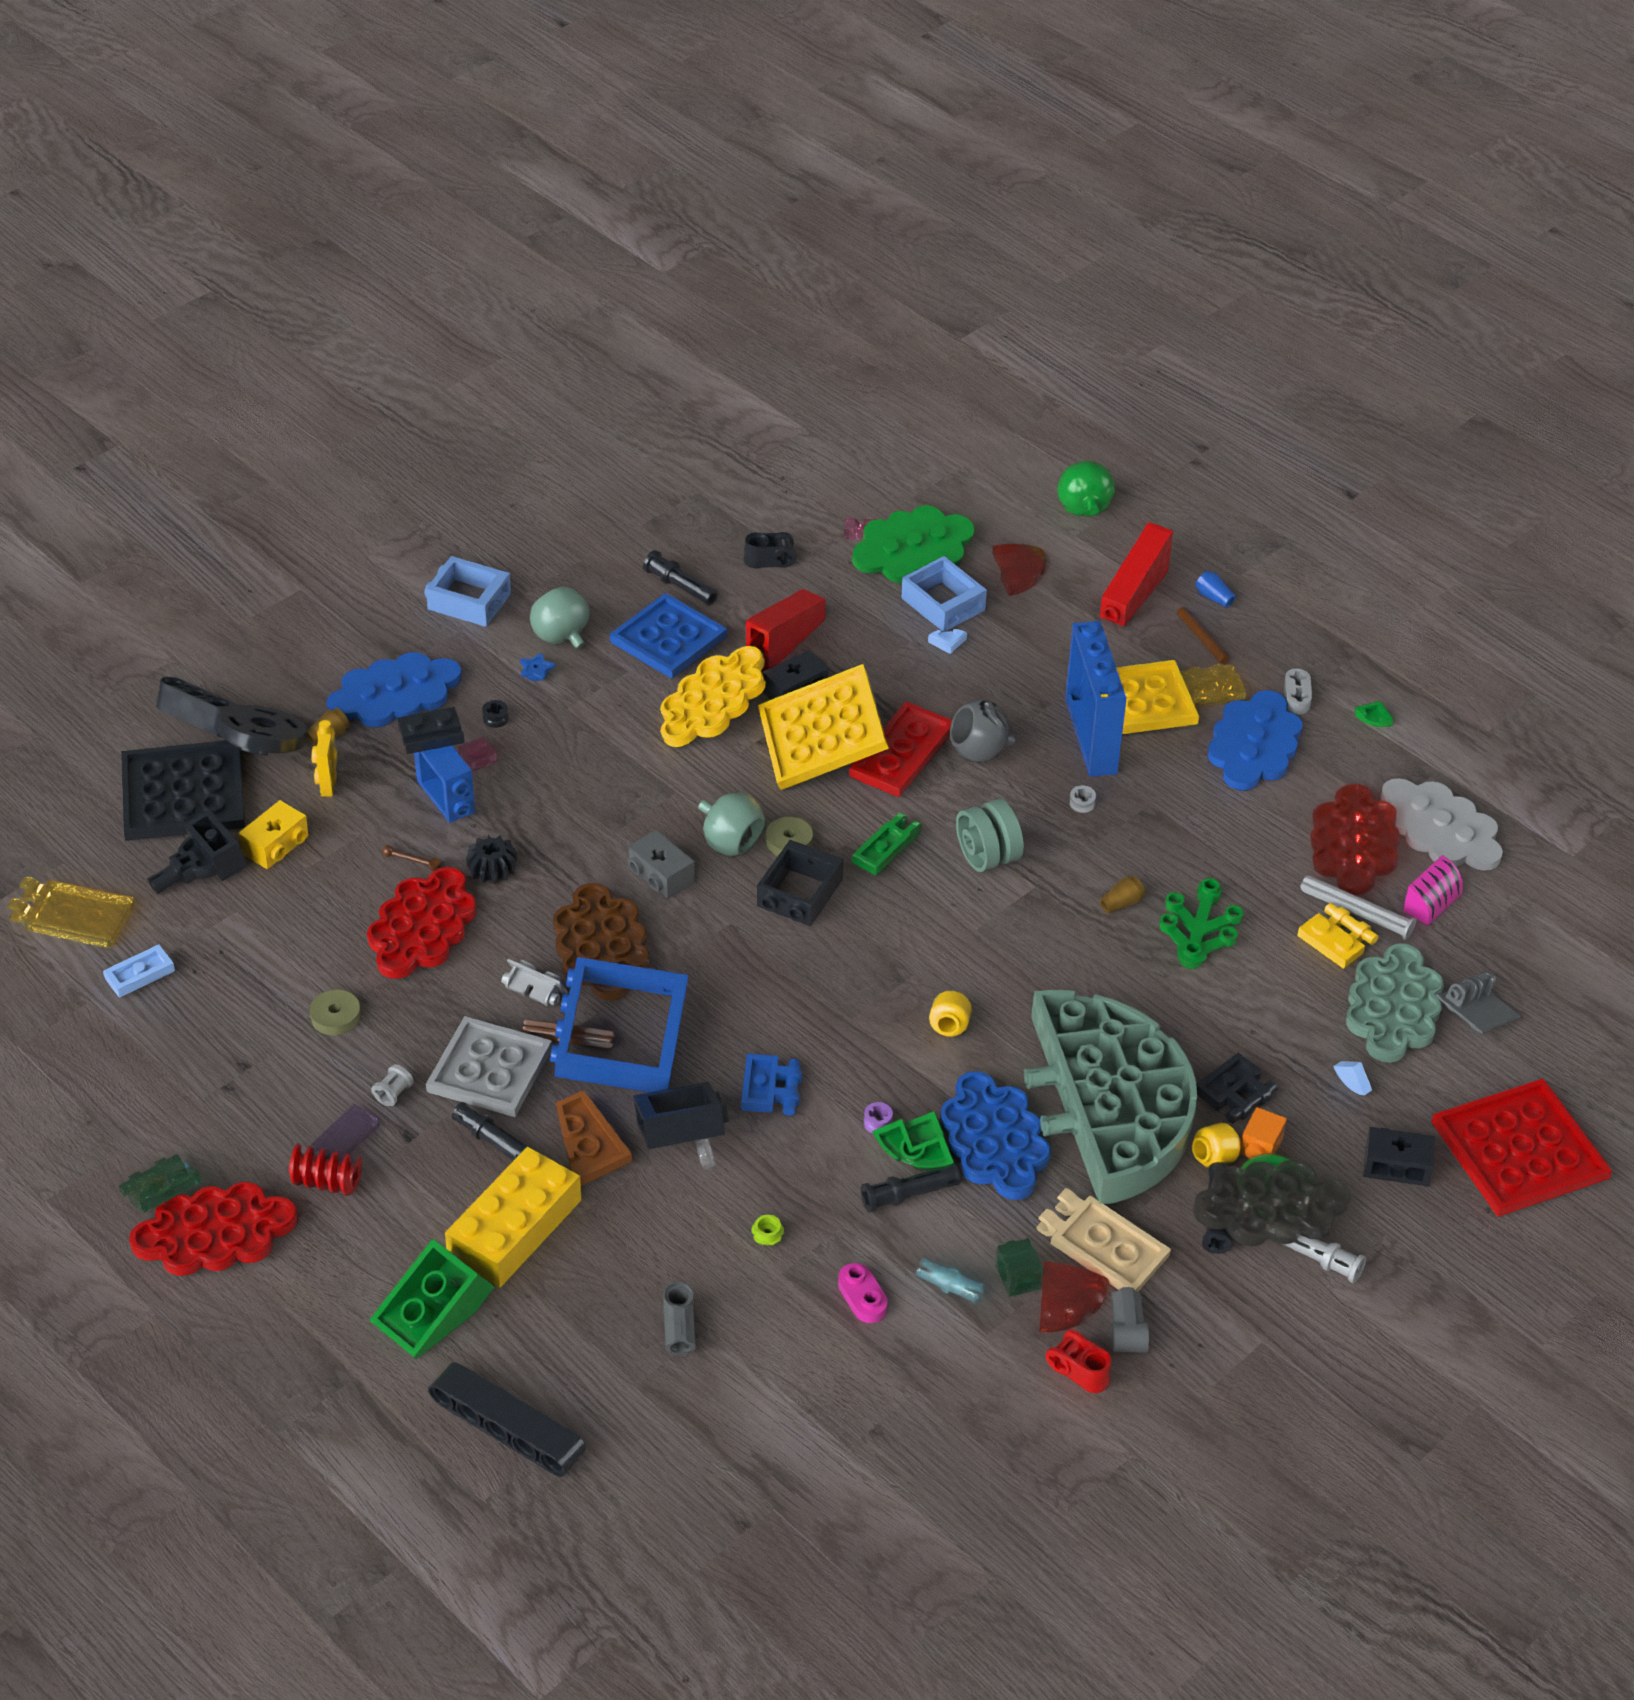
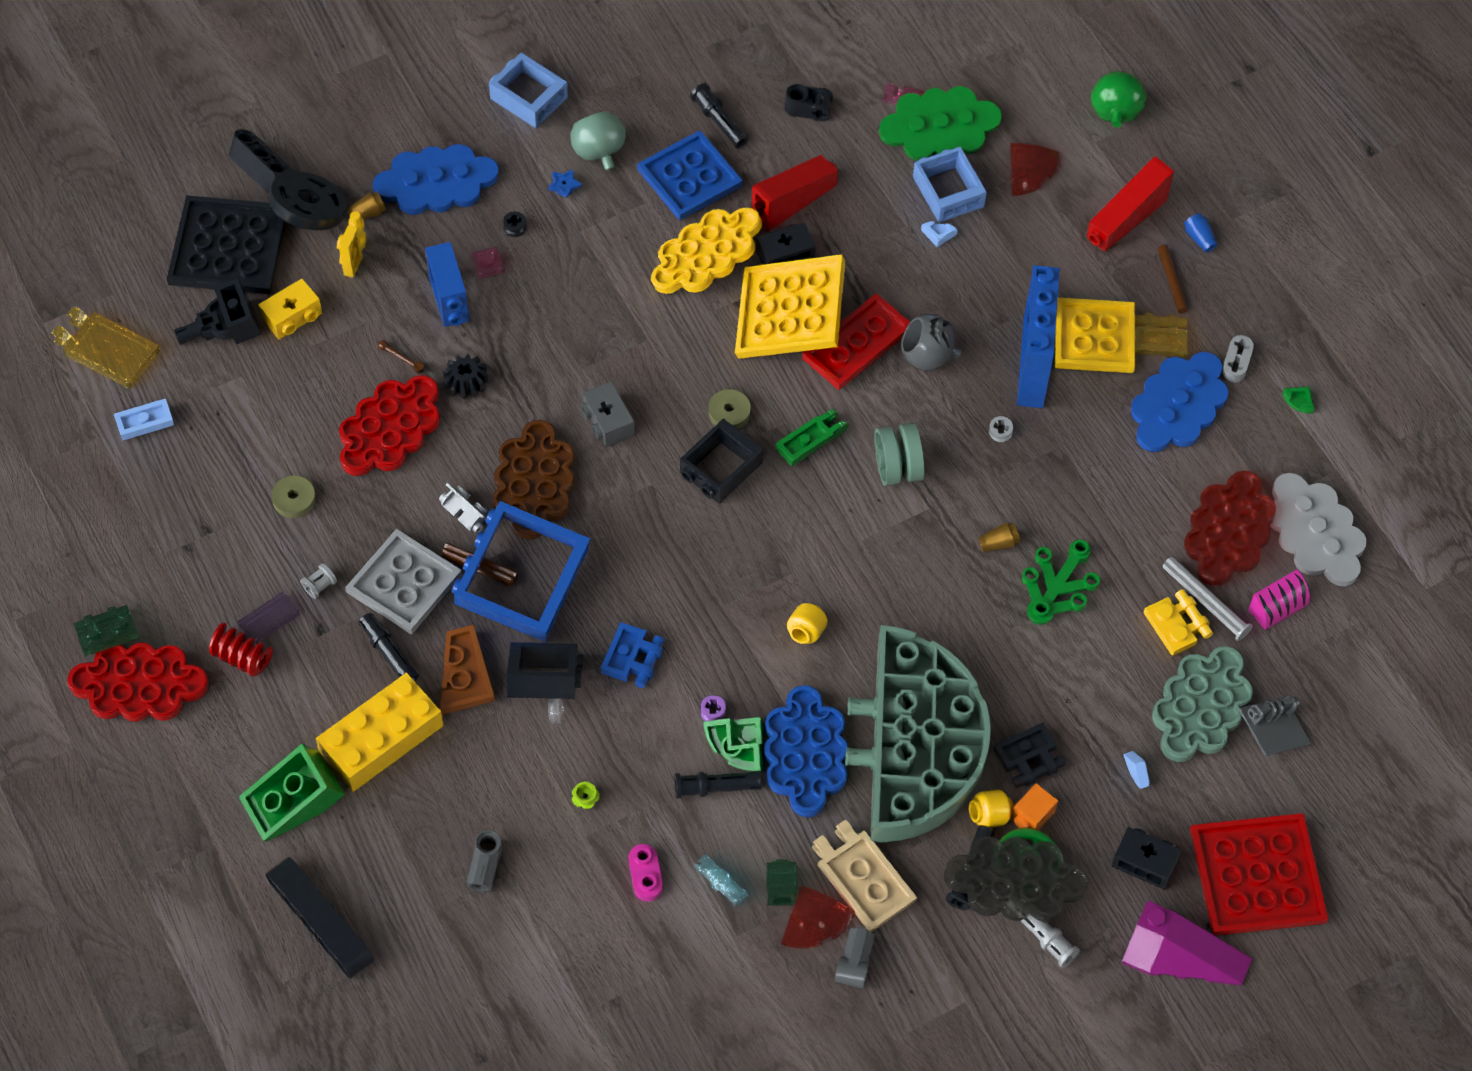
camera: 15 degrees right, 15 degrees up
black plate [397,707,465,754] -> none
sand green piece [698,792,765,857] -> none
red piece [1045,1329,1111,1393] -> none
none -> magenta wedge [1121,900,1252,986]

